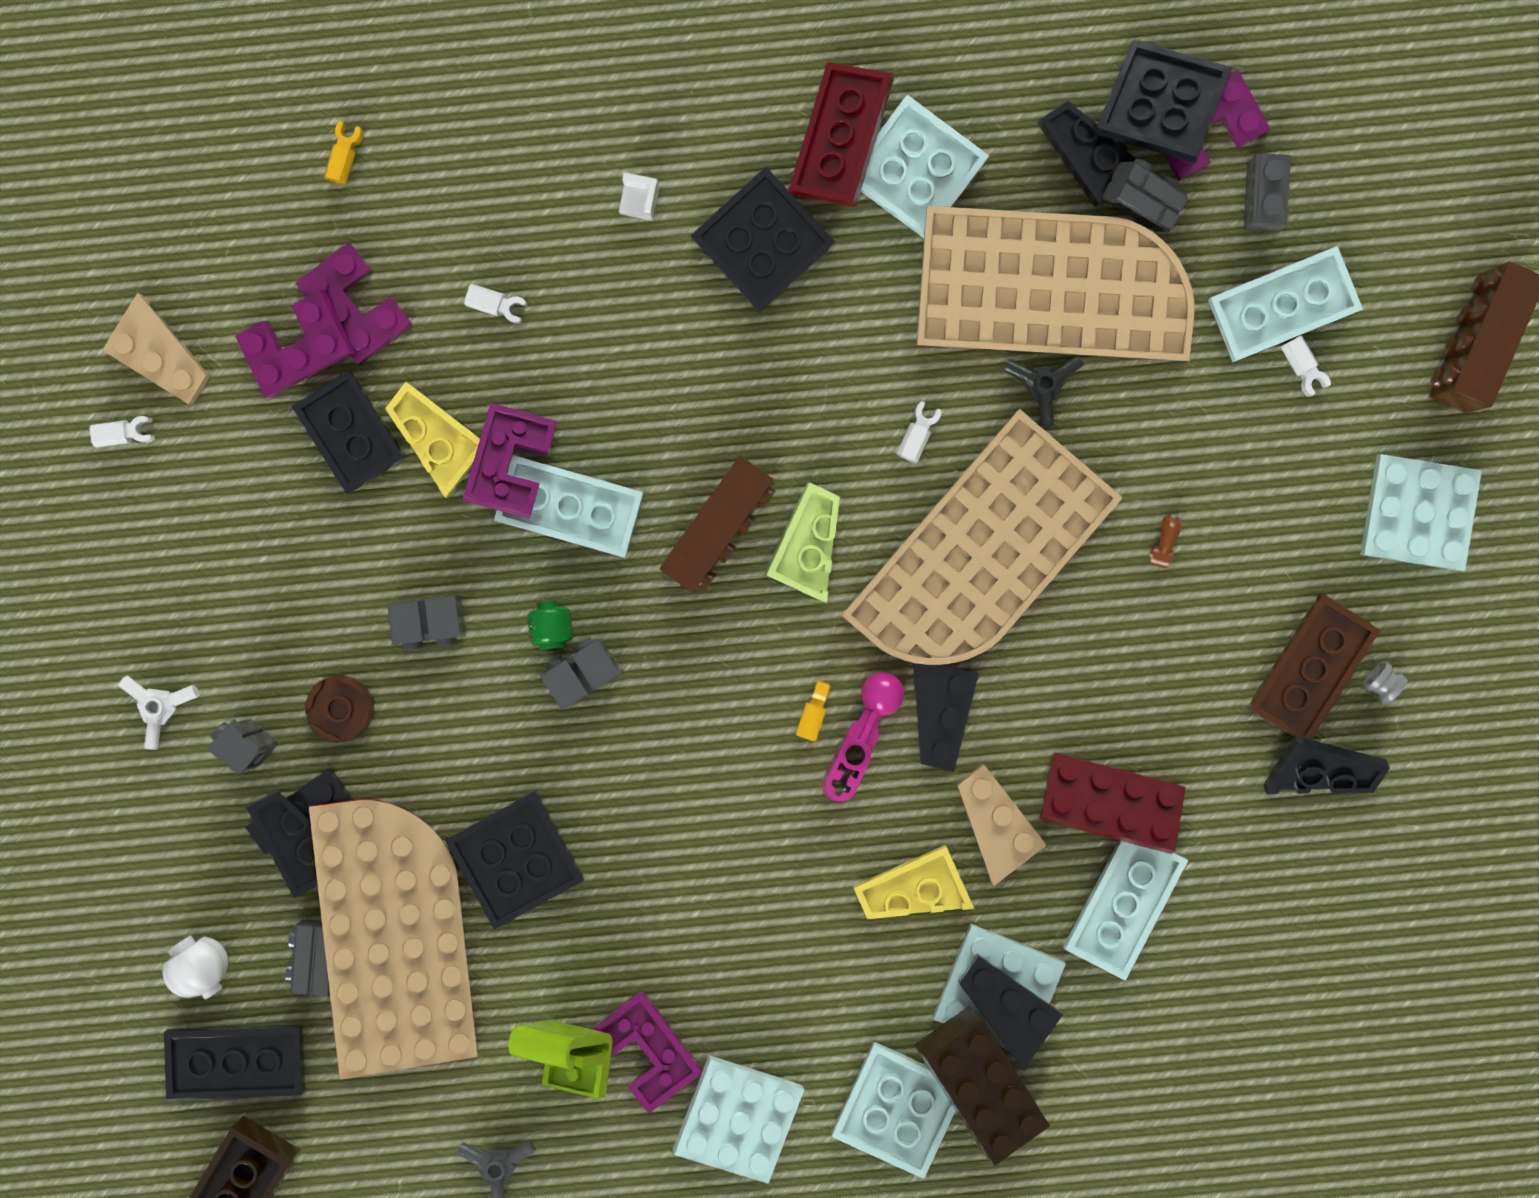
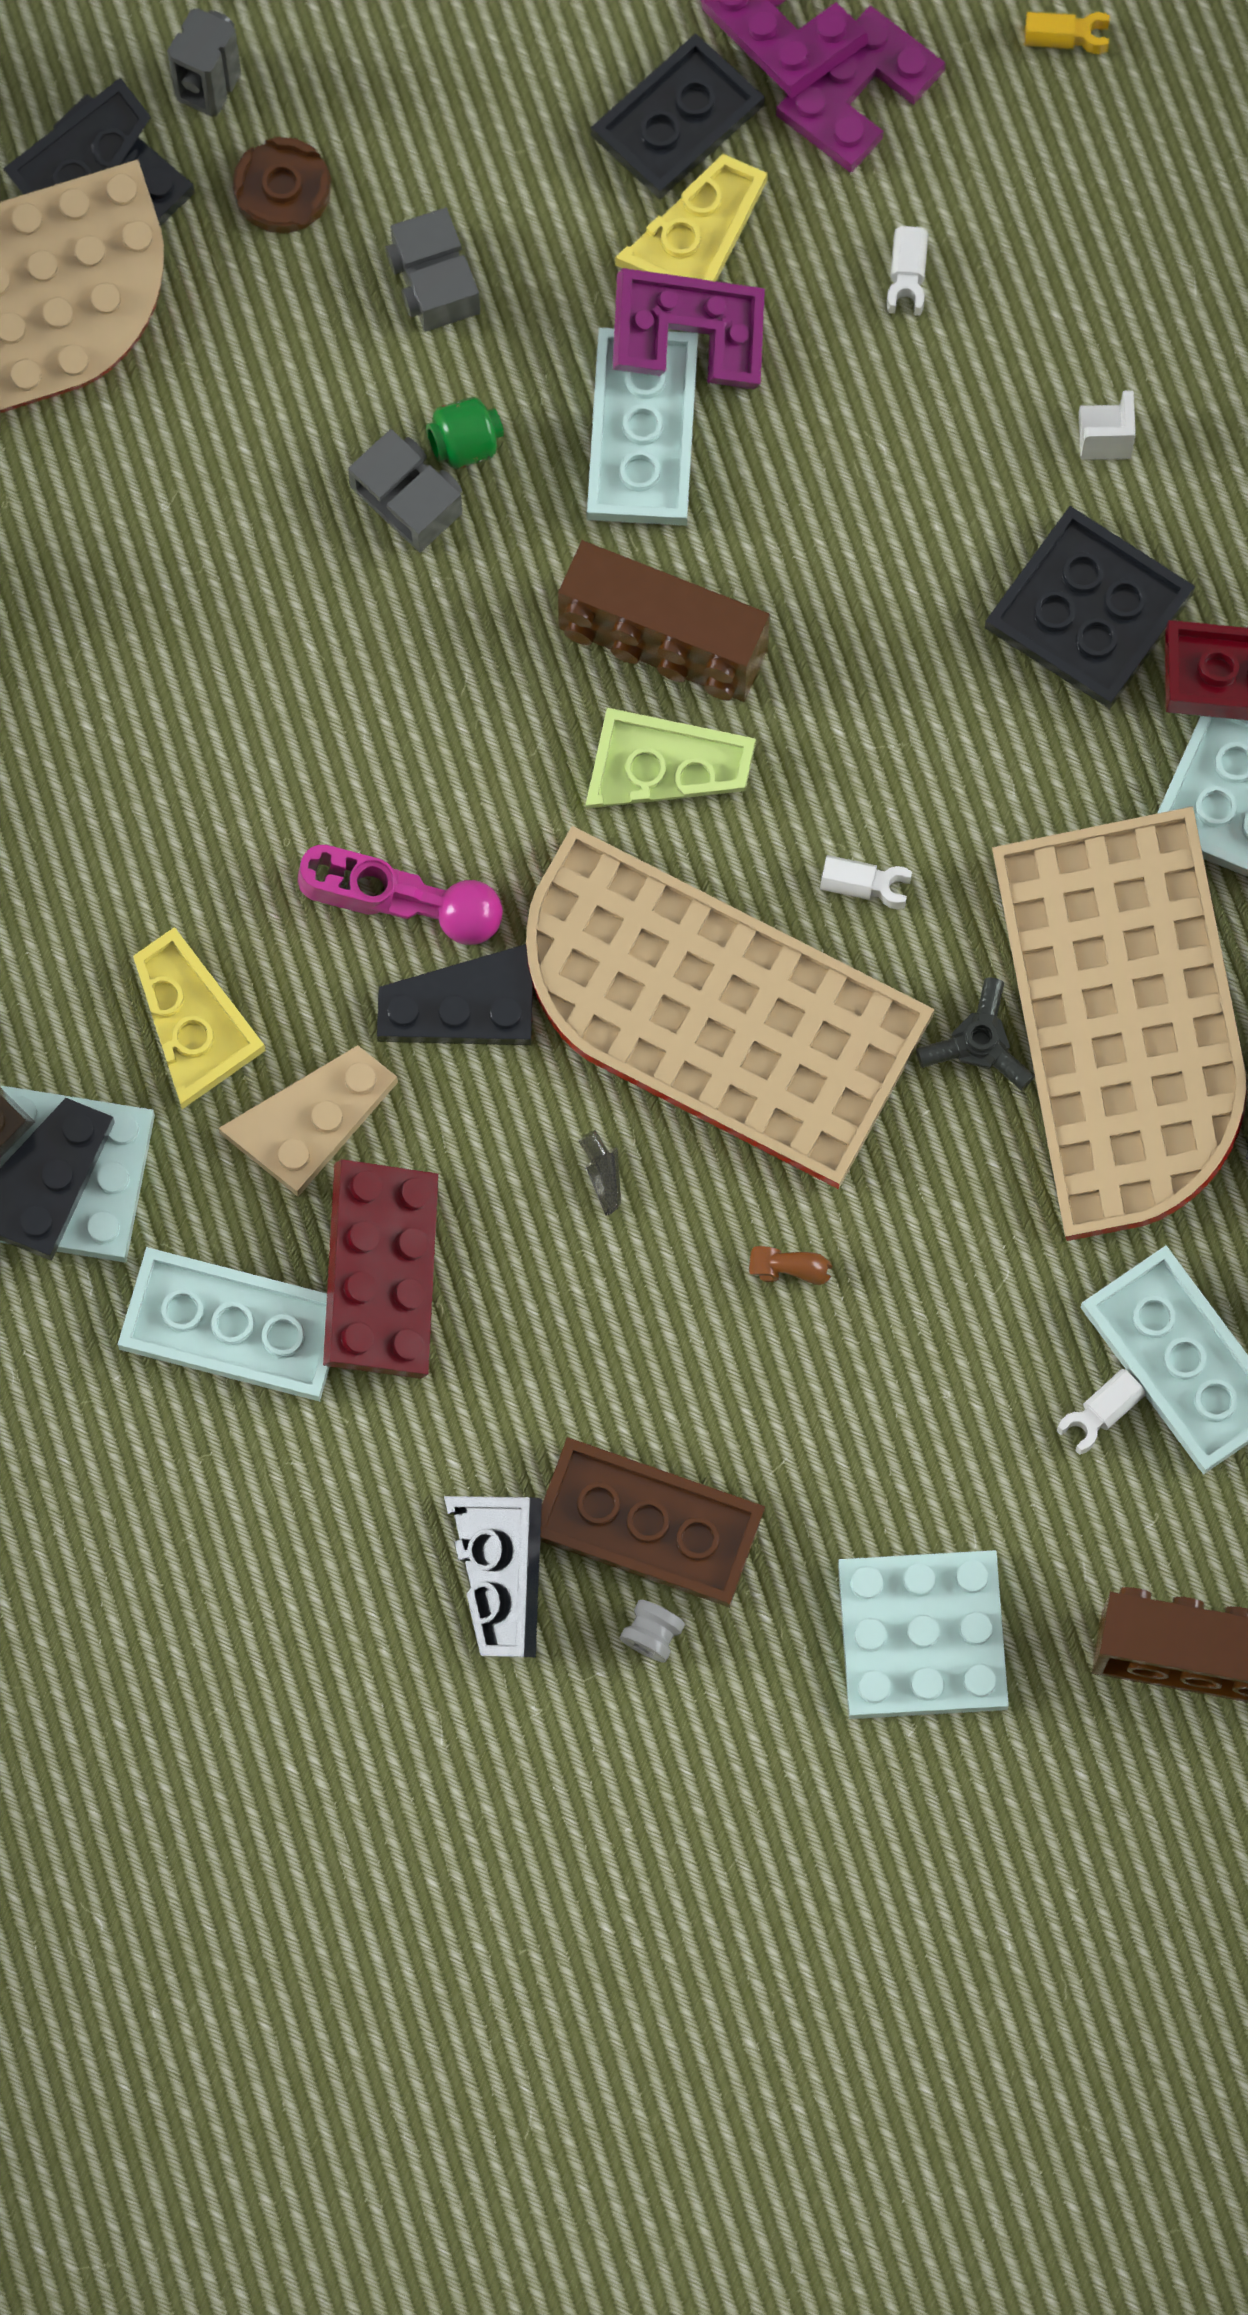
camera: 80 degrees right, 15 degrees down
black plate [445,790,585,930] -> none
yellow bar [796,680,830,742] -> none
none -> clear smoke bar [578,1130,621,1216]

